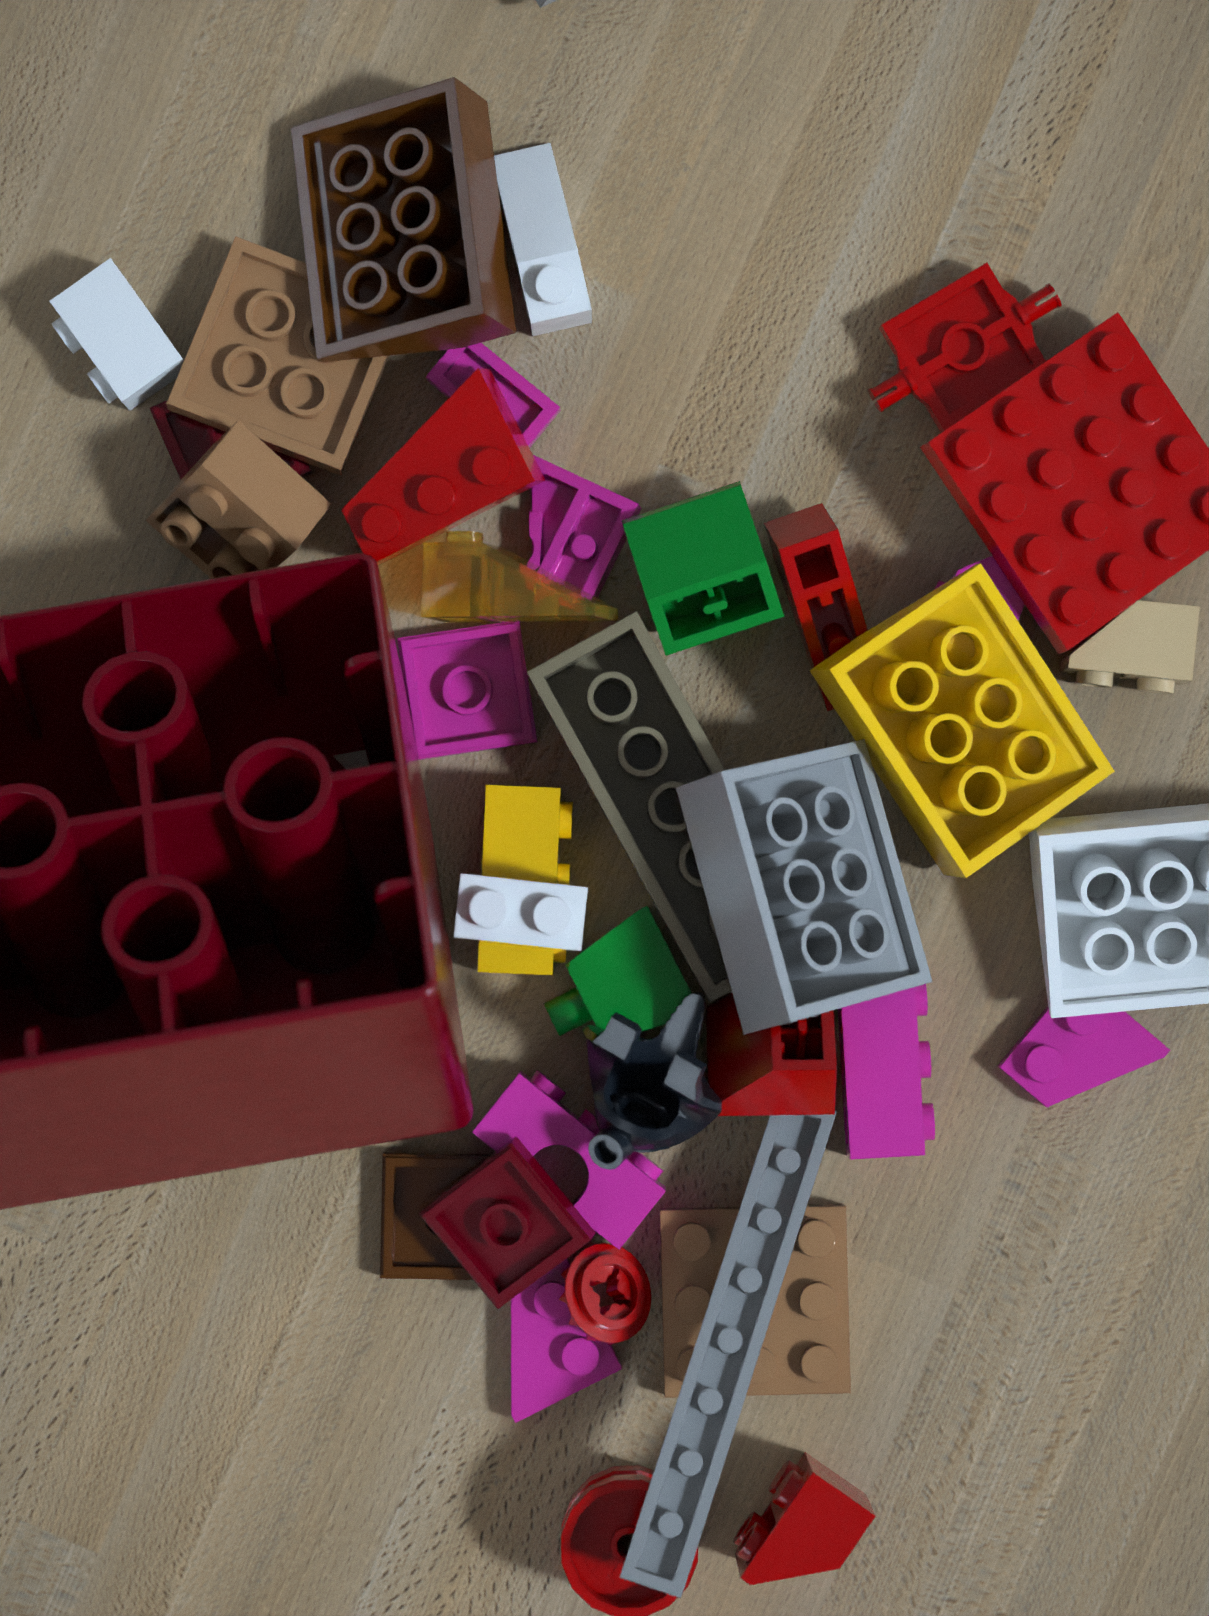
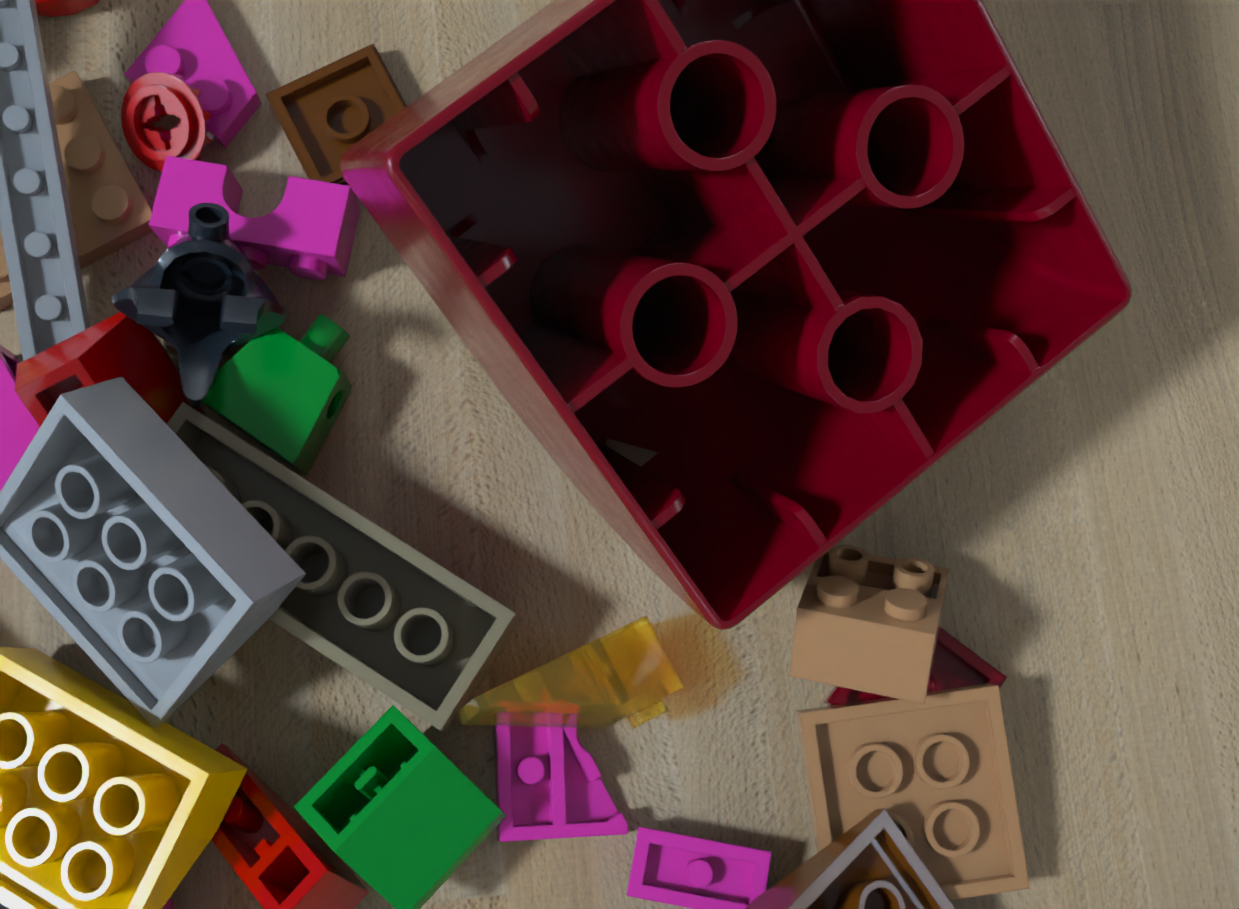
camera: 150 degrees right, 10 degrees down
white brick [50,258,184,411] -> none
red wedge [341,368,546,564] -> none
dark pink tile [397,620,538,760] -> none
dark red tile [419,1136,596,1309] -> none
white brick [454,874,588,951] -> none
yellow brick [477,785,573,975] -> none

